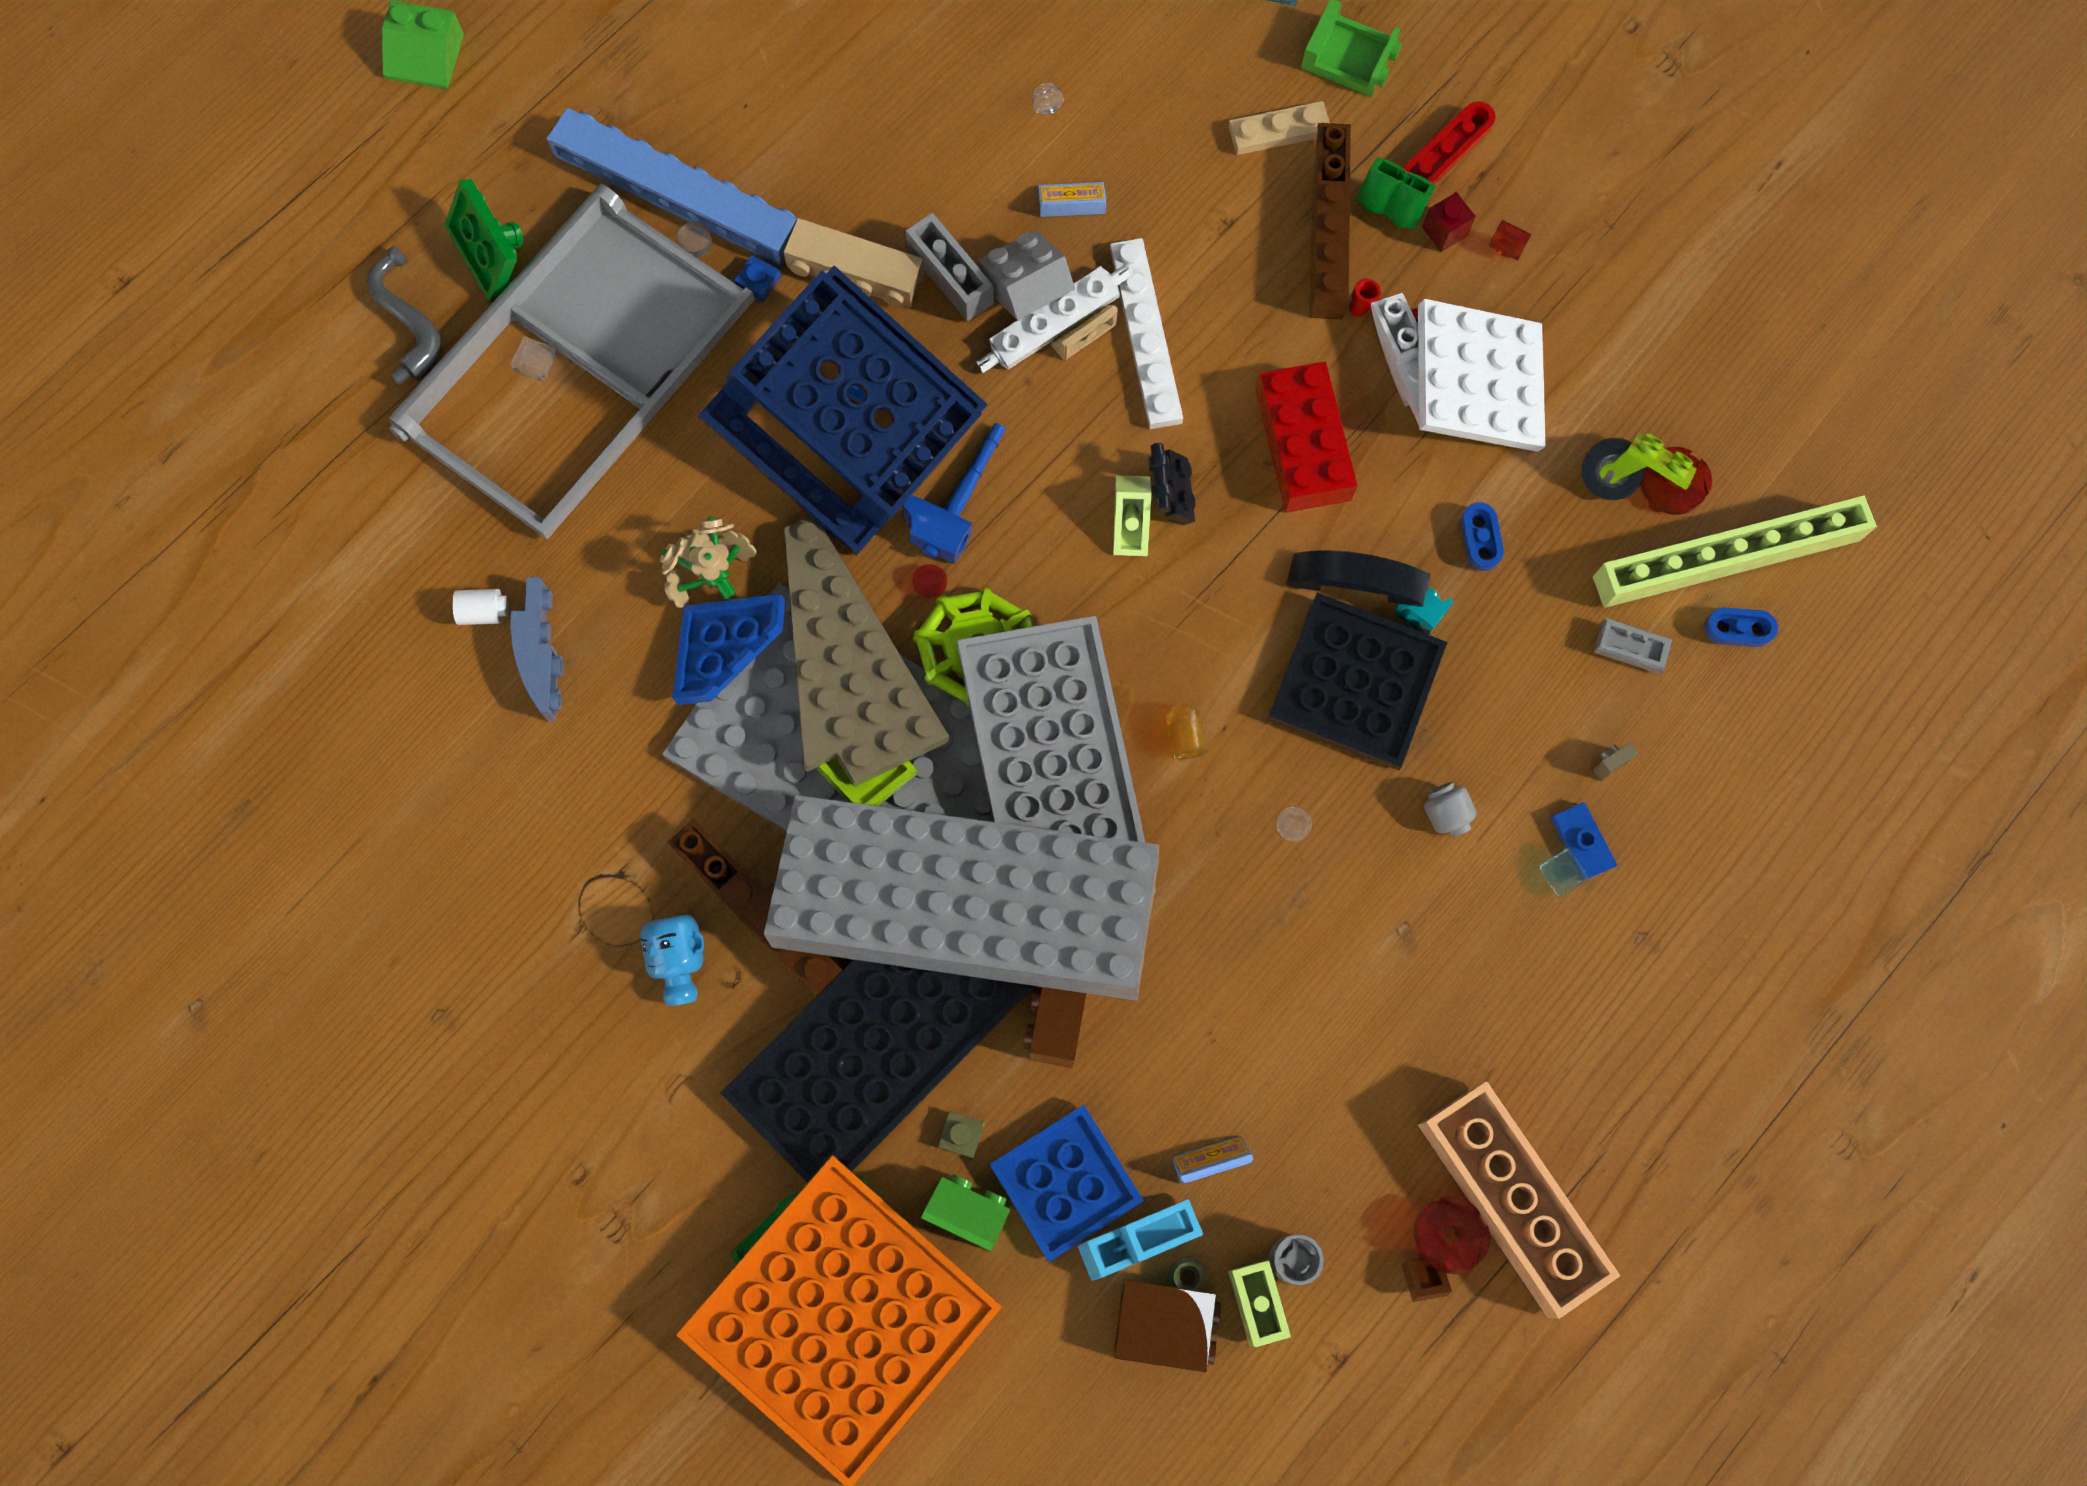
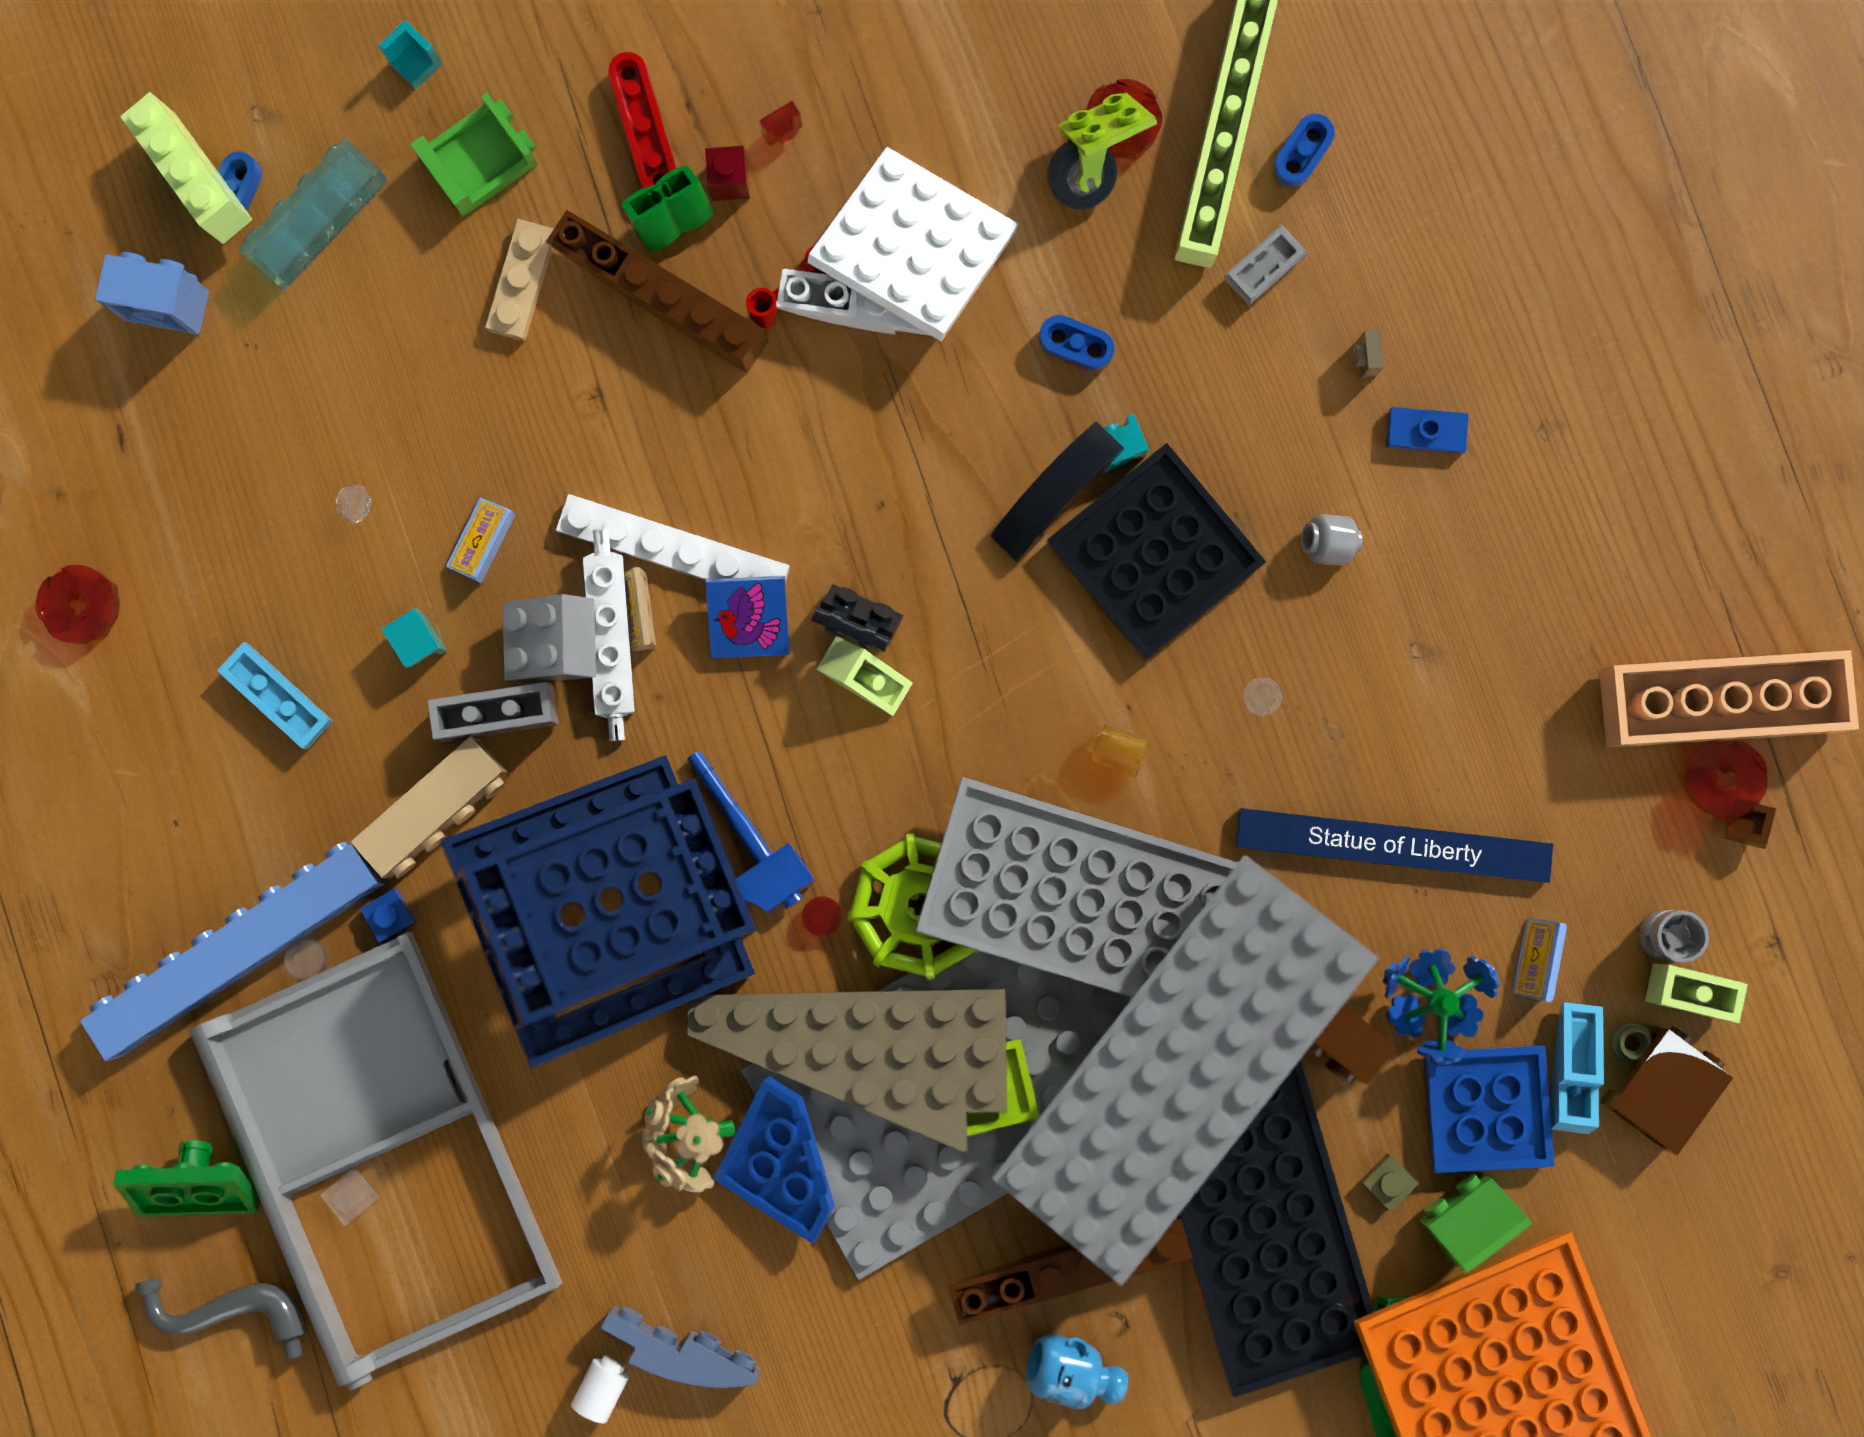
camera: 60 degrees left, 10 degrees up
red brick [1255,361,1358,513] -> none
clear light blue plate [1538,847,1590,898] -> none
none -> medium azure plate [217,642,333,750]
none -> teal panel [381,608,447,668]
none -> tile [705,576,790,658]
none -> dark blue tile [1235,808,1553,883]
none -> blue plant [1382,949,1500,1065]

